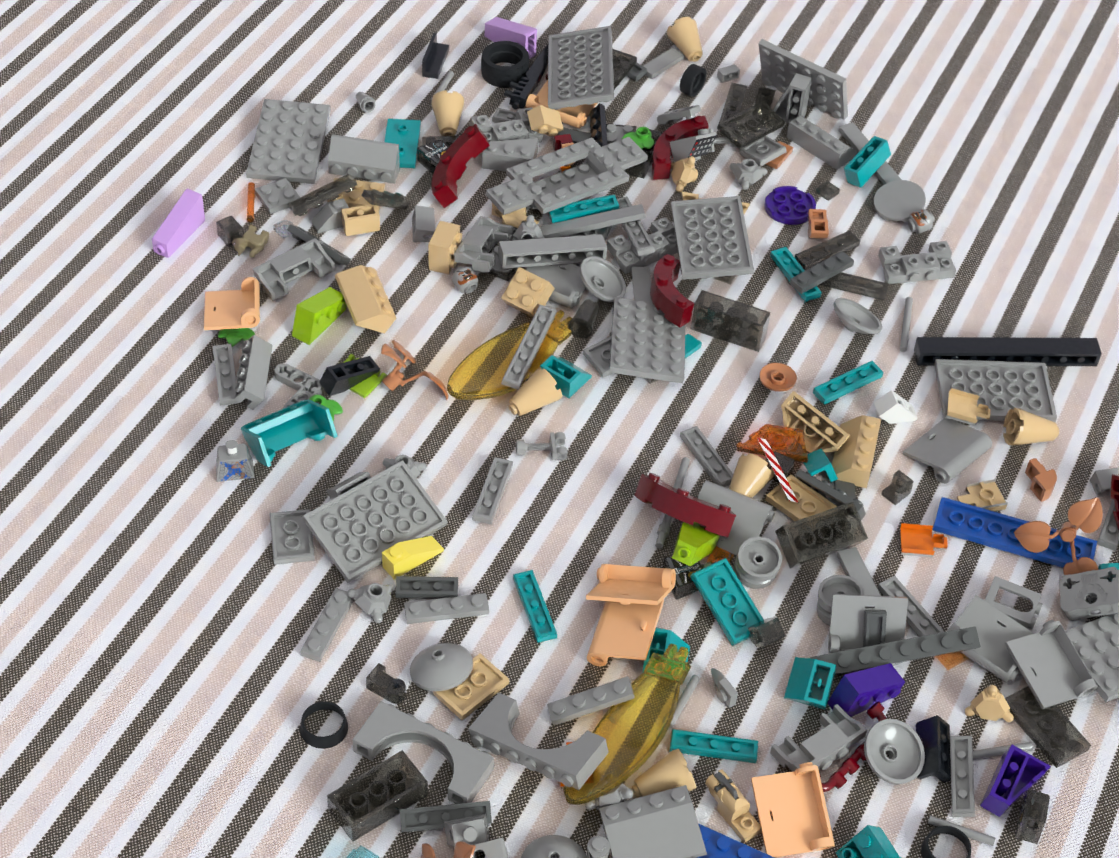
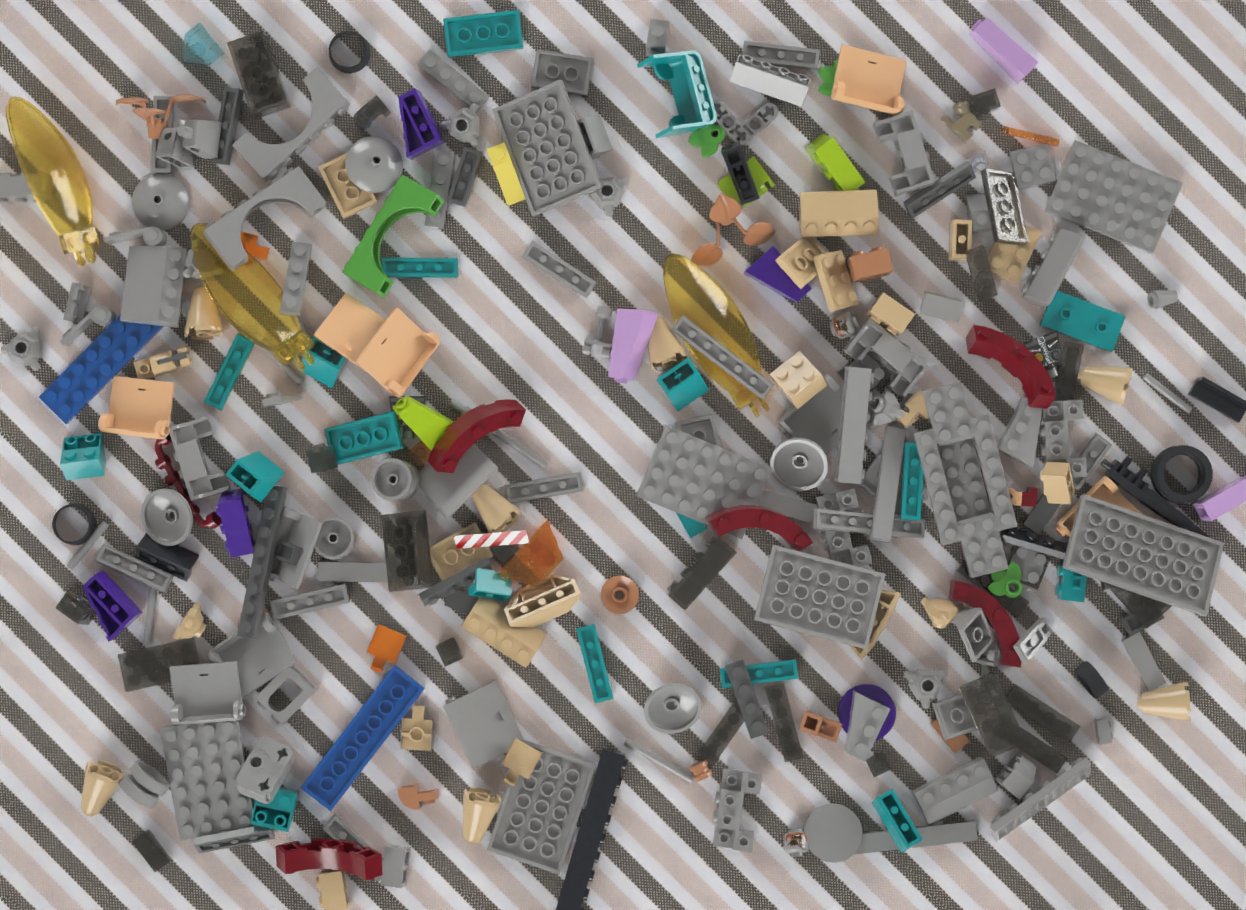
camera: 105 degrees right, 40 degrees up
clear smoke plant [568,299,599,339] -> none
white slope [874,390,918,424] -> none
nougat plant [1014,497,1103,575] -> none
none -> bright green arch [342,175,445,298]
none -> dark purple wedge [398,88,445,160]
none -> teal plate [443,10,524,58]
none -> lavender slope [608,309,658,384]
none -> nougat wheel [689,759,713,782]
none -> dark purple wedge [744,246,812,304]
none -> tan plate [775,237,826,289]
none -> tan plate [813,250,859,312]
none -> light grey wedge [845,690,890,762]
none -> nougat brick [846,246,893,283]
none -> teal brick [1055,561,1087,602]

